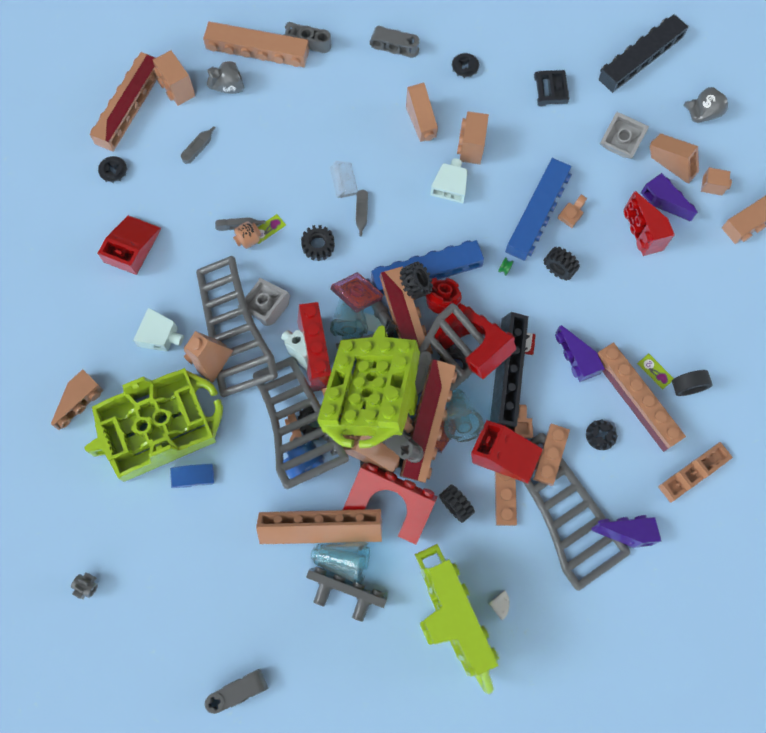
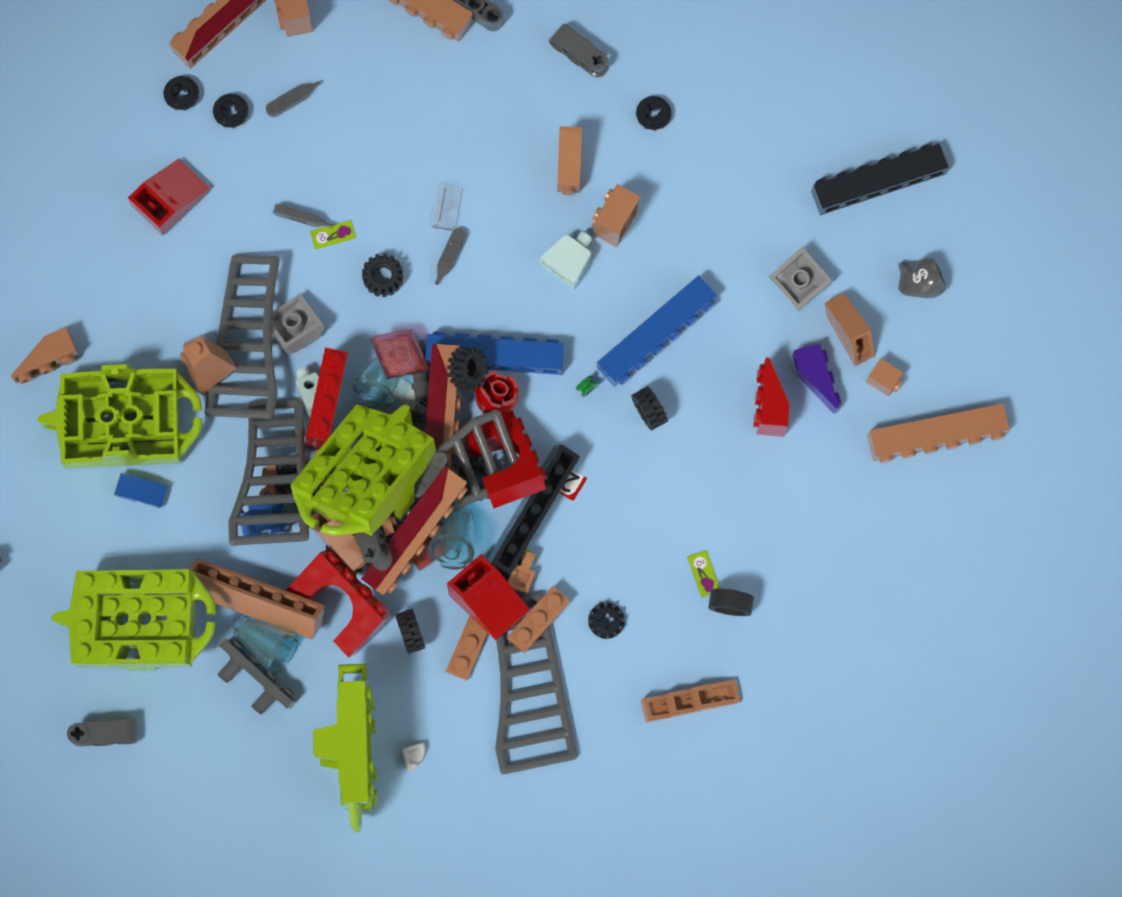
camera: 20 degrees right, 5 degrees up
light aqua torso [133,308,184,351] -> none
dark grey piece [207,61,244,94] -> none
nougat head [233,221,262,249] -> none
black plate [534,70,569,107] -> none
dark purple slope [555,325,605,382] -> none
nougat plate [558,194,587,228] -> none
dark purple slope [591,515,661,548] -> none
nougat brick [597,342,686,452] -> none
none -> lime piece [51,569,216,671]
none -> black gear [213,94,249,129]

